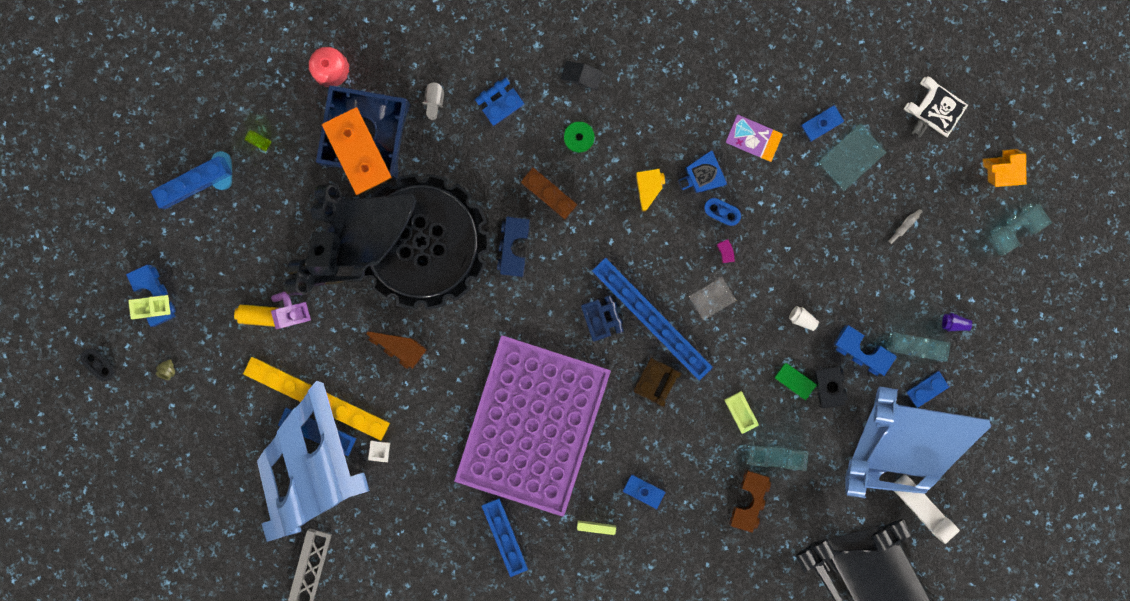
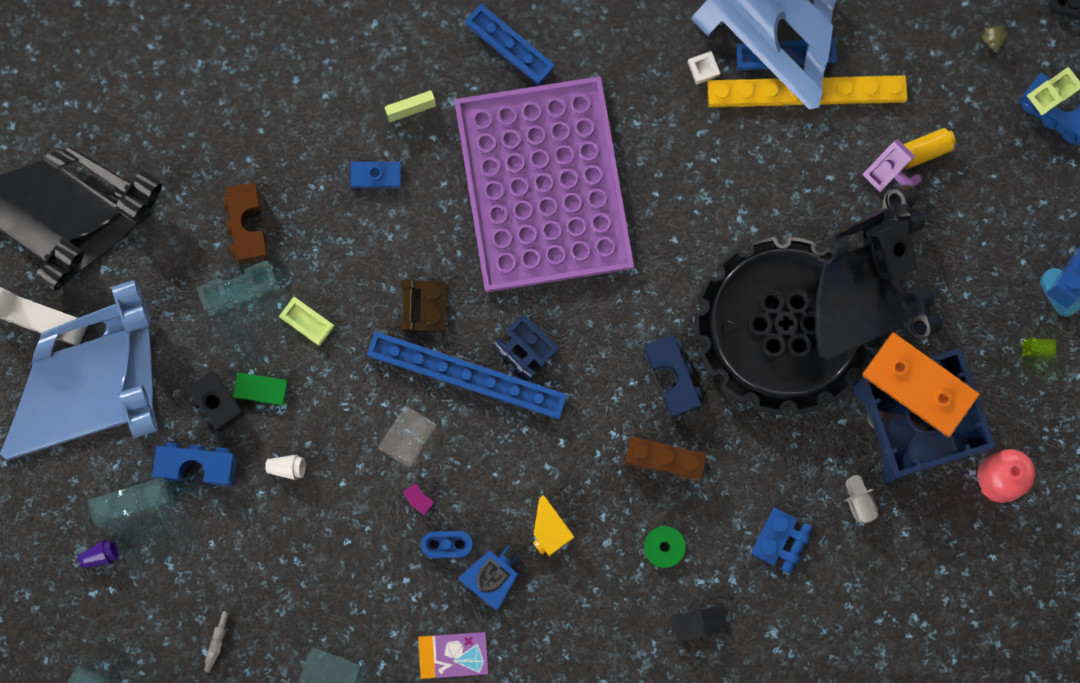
camera: 155 degrees right, 10 degrees down
reddish brown slope [366,331,427,369] -> none
blue plate [906,371,949,408] -> none

